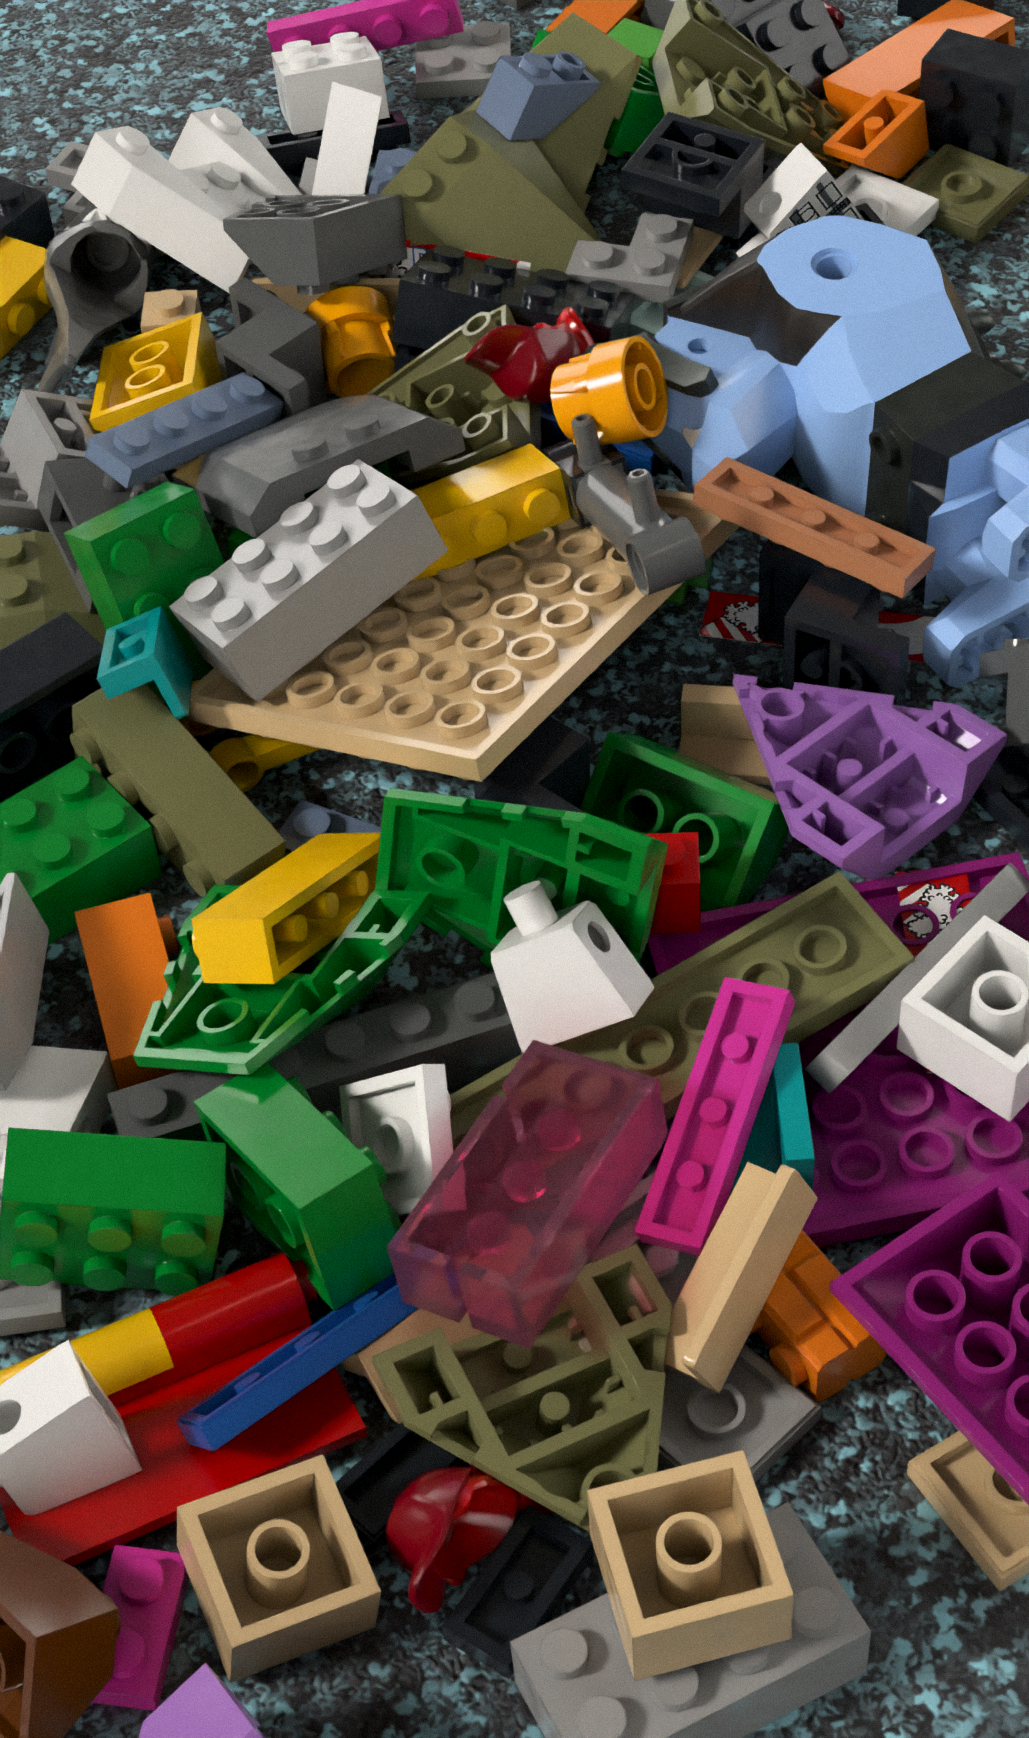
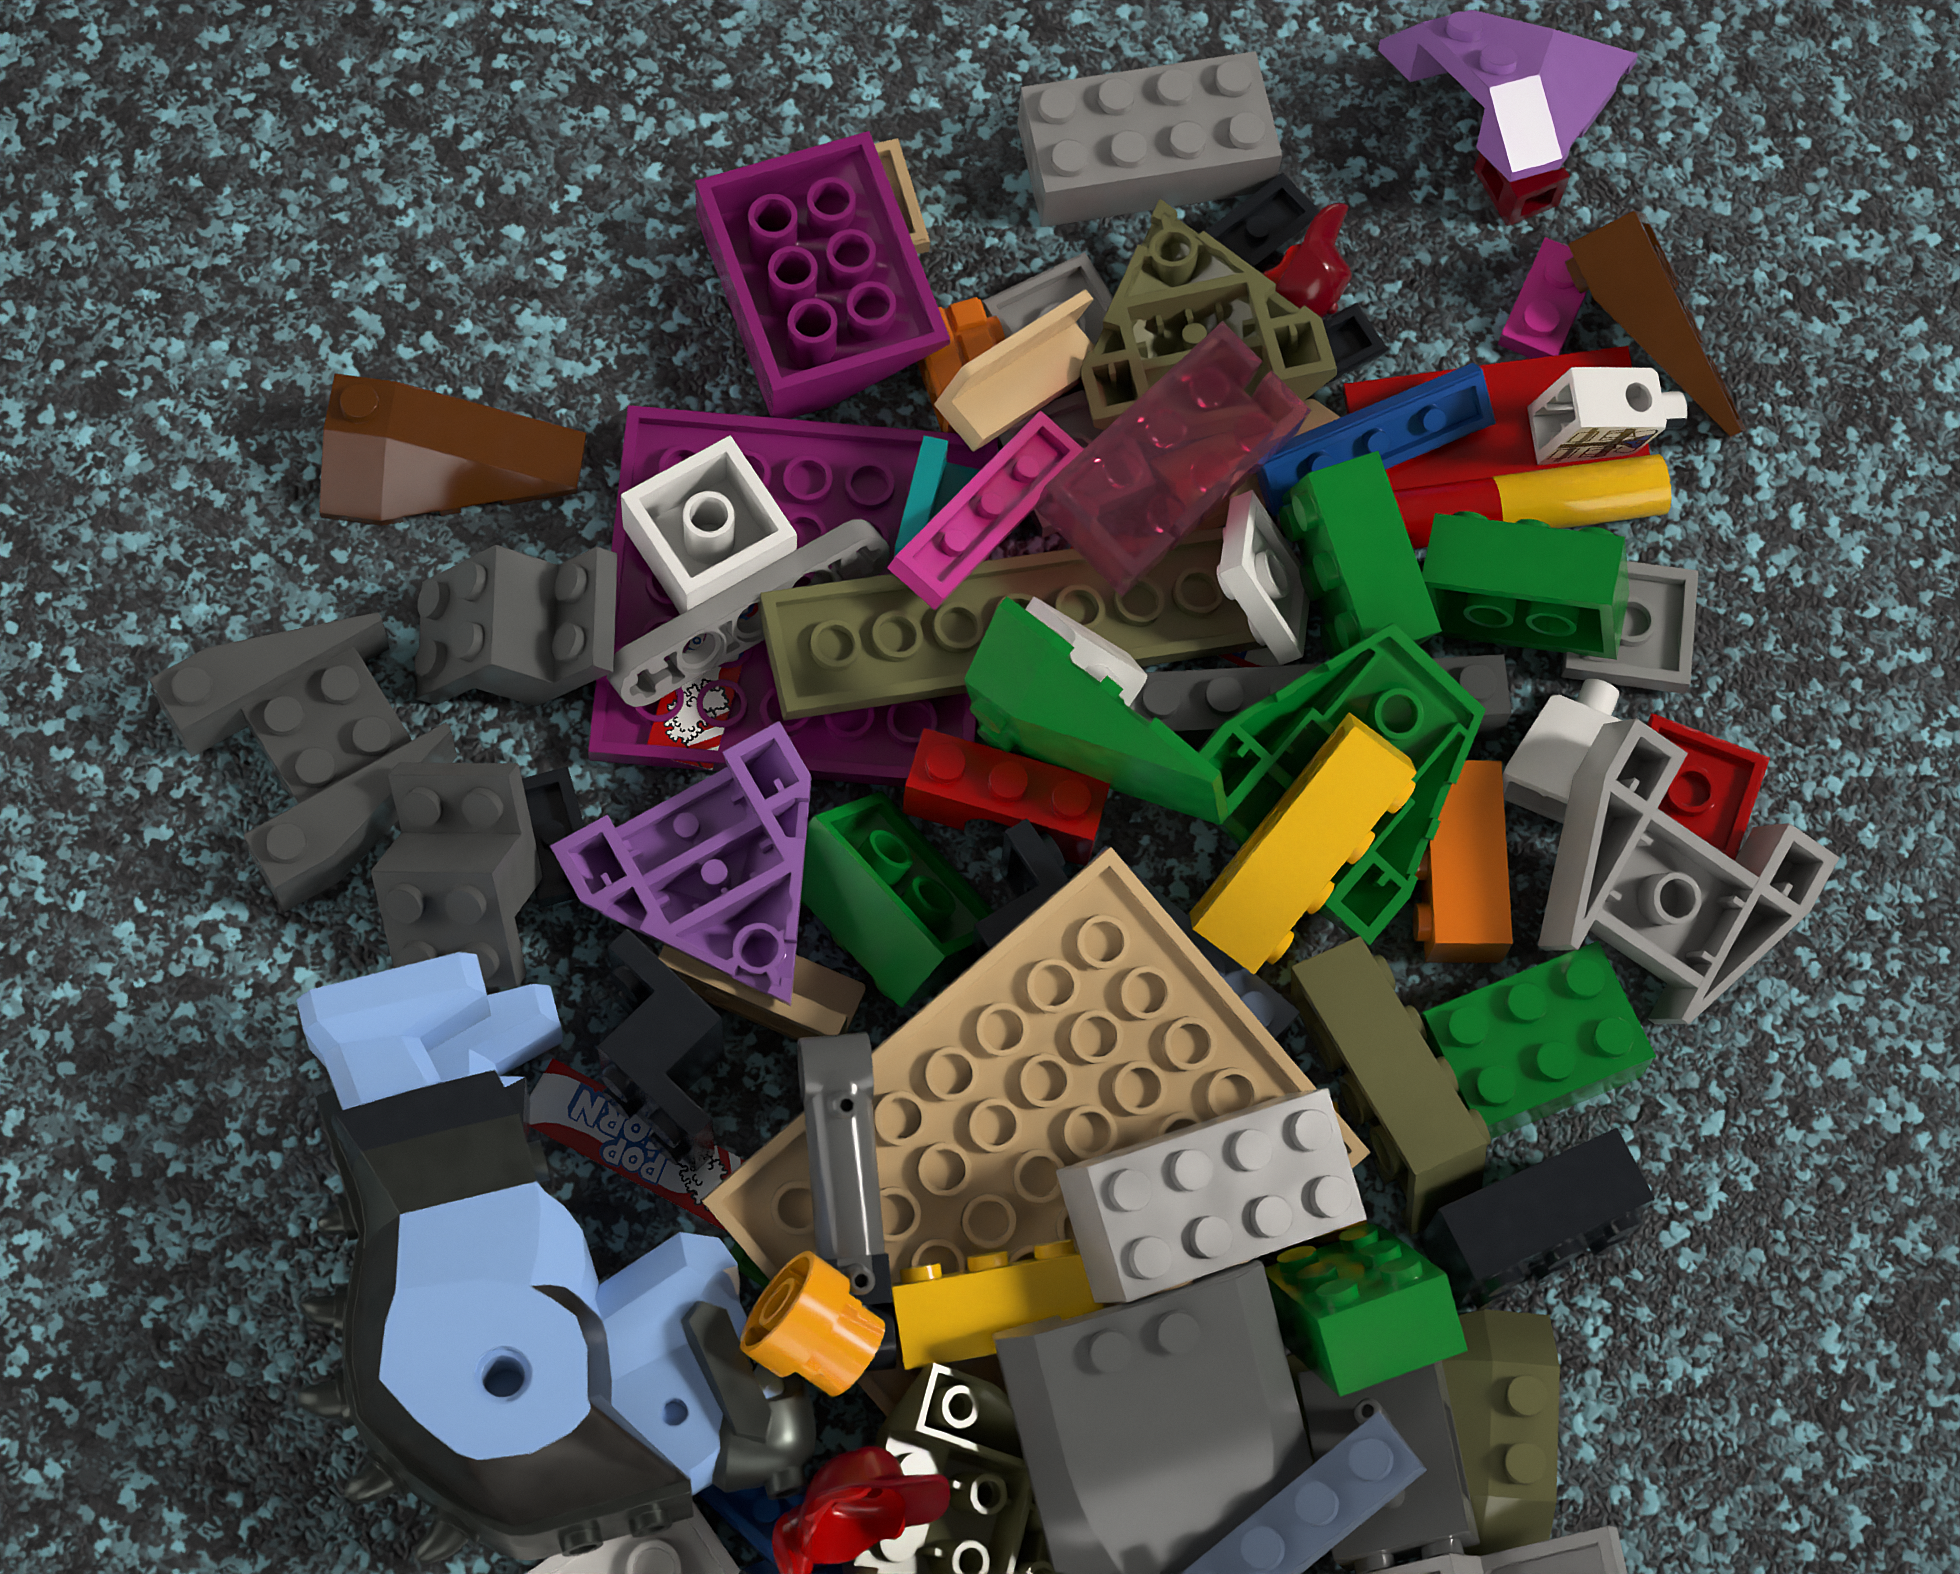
camera: 175 degrees left, 20 degrees up
teal panel [97,606,194,720] -> none
tan brick [177,1454,381,1683] -> none
tan brick [587,1450,794,1681] -> none
nougat plate [692,457,936,598] -> none

